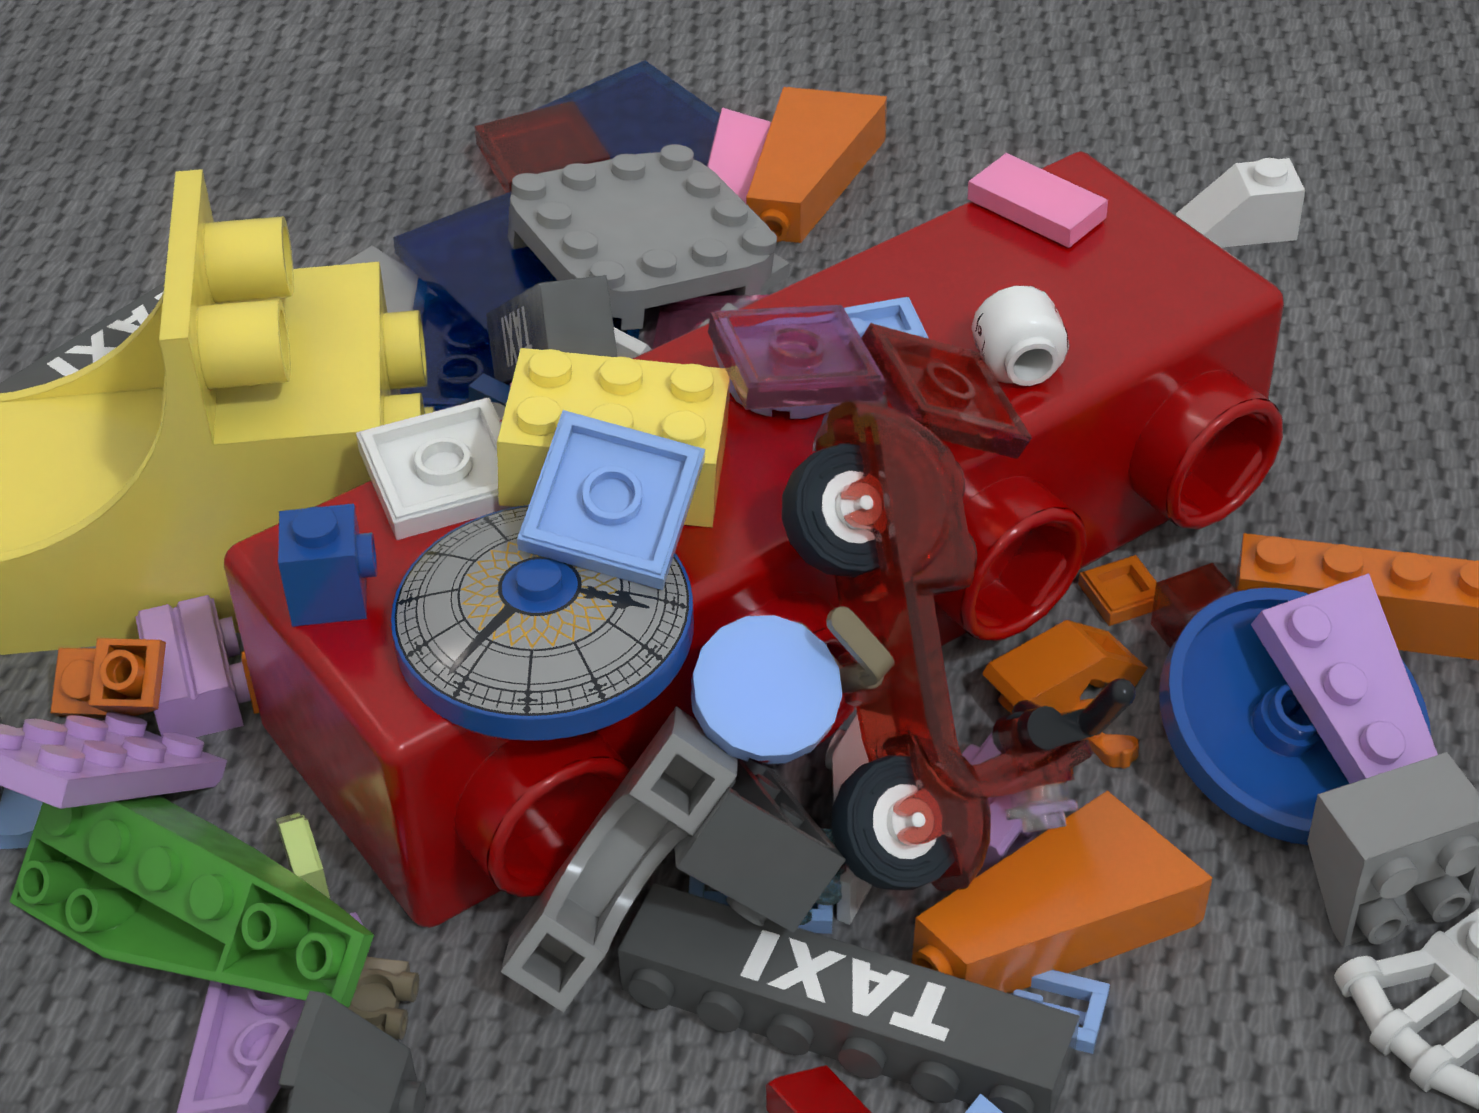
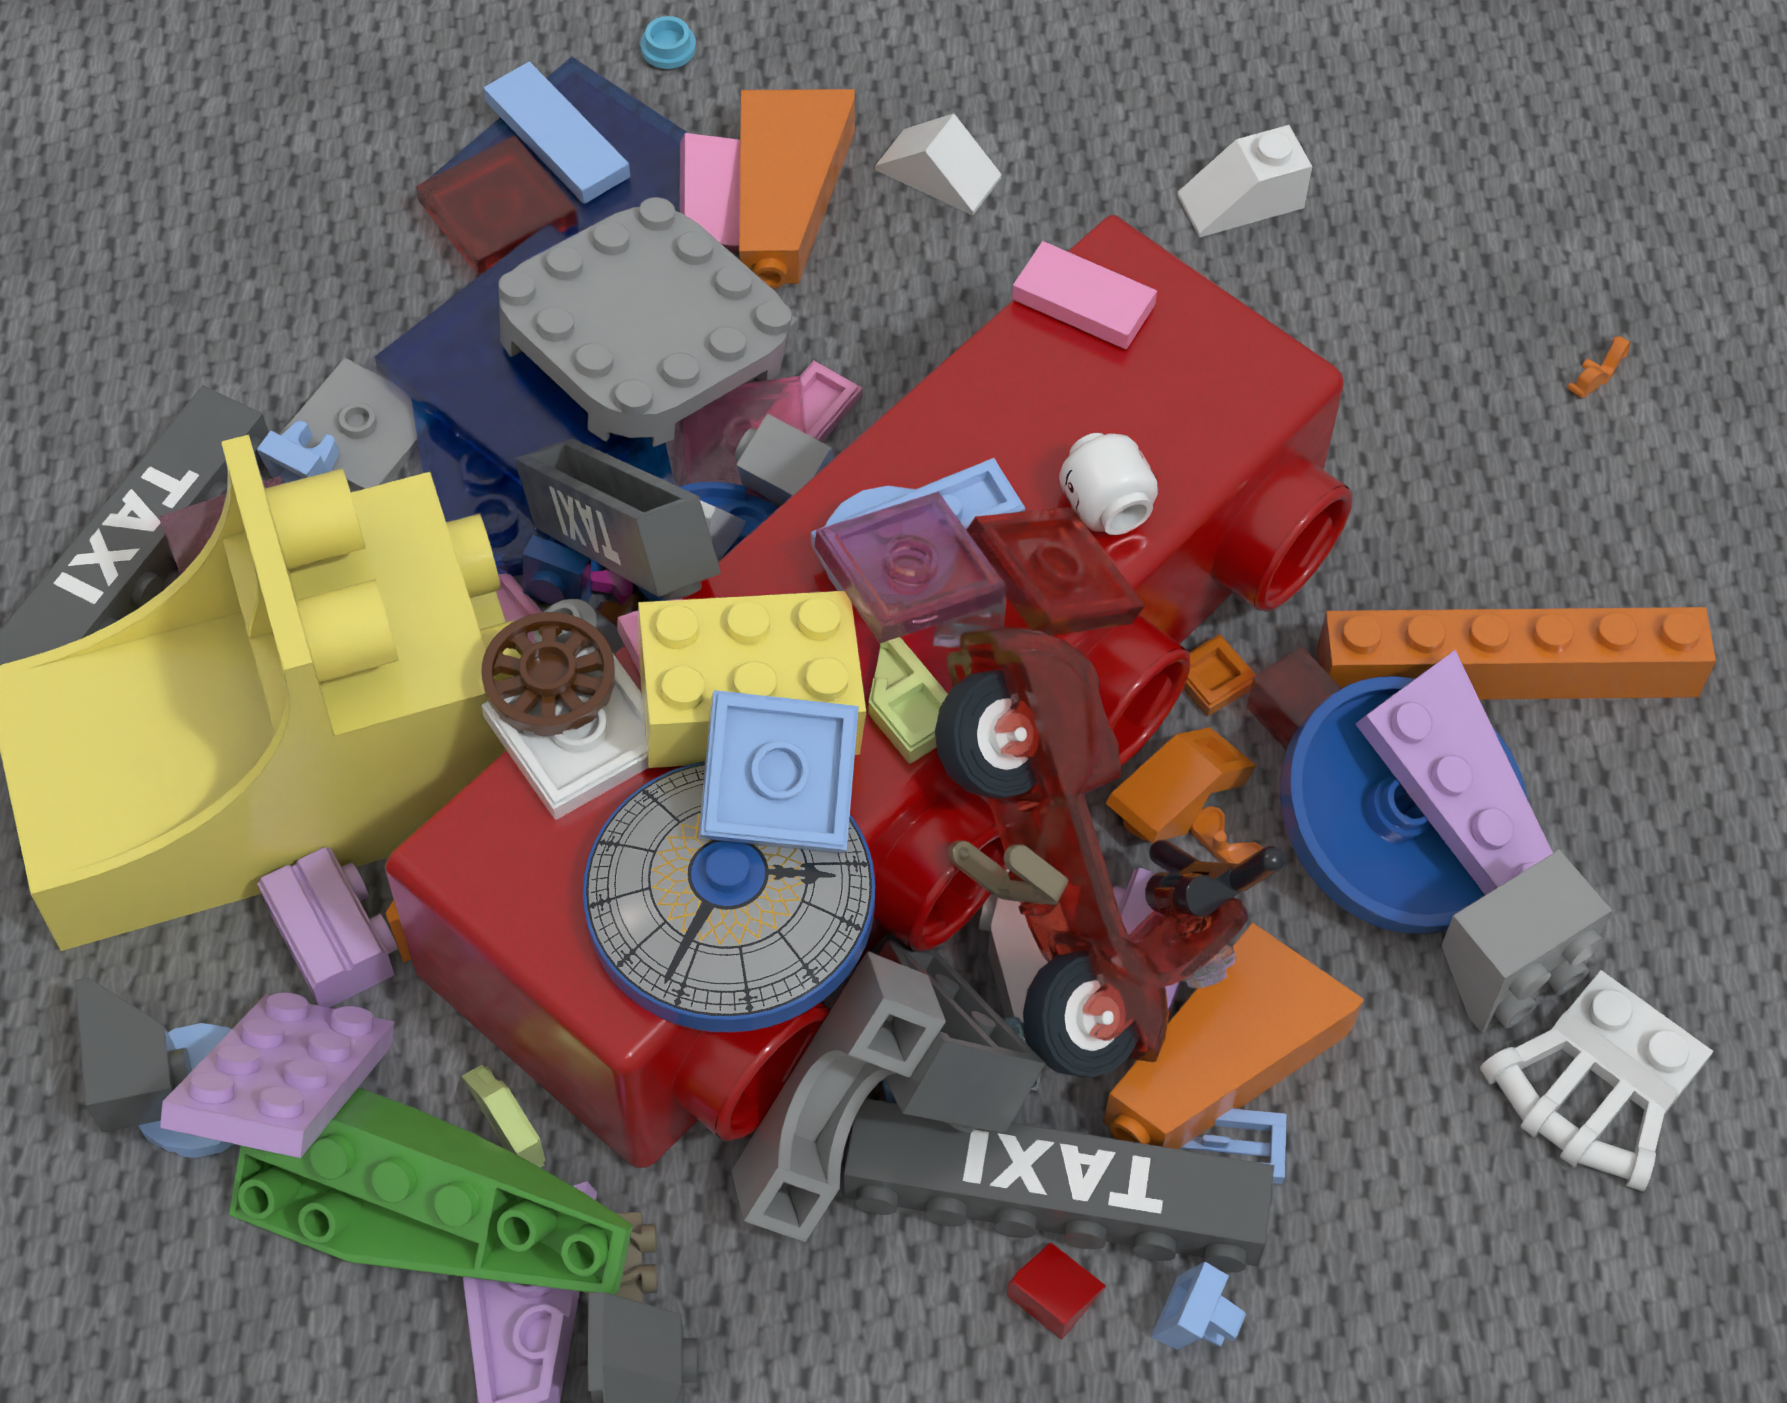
camera: 15 degrees left, 15 degrees up
orange slope [50,638,166,719] -> none
blue brick [278,504,377,627] -> none
light blue tile [691,615,842,764] -> none
none -> reddish brown wheel [481,612,615,736]
none -> light blue tile [483,61,631,204]
none -> medium azure plate [640,16,696,69]
none -> yellowish green tile [869,626,948,764]
none -> white slope [875,113,1001,215]

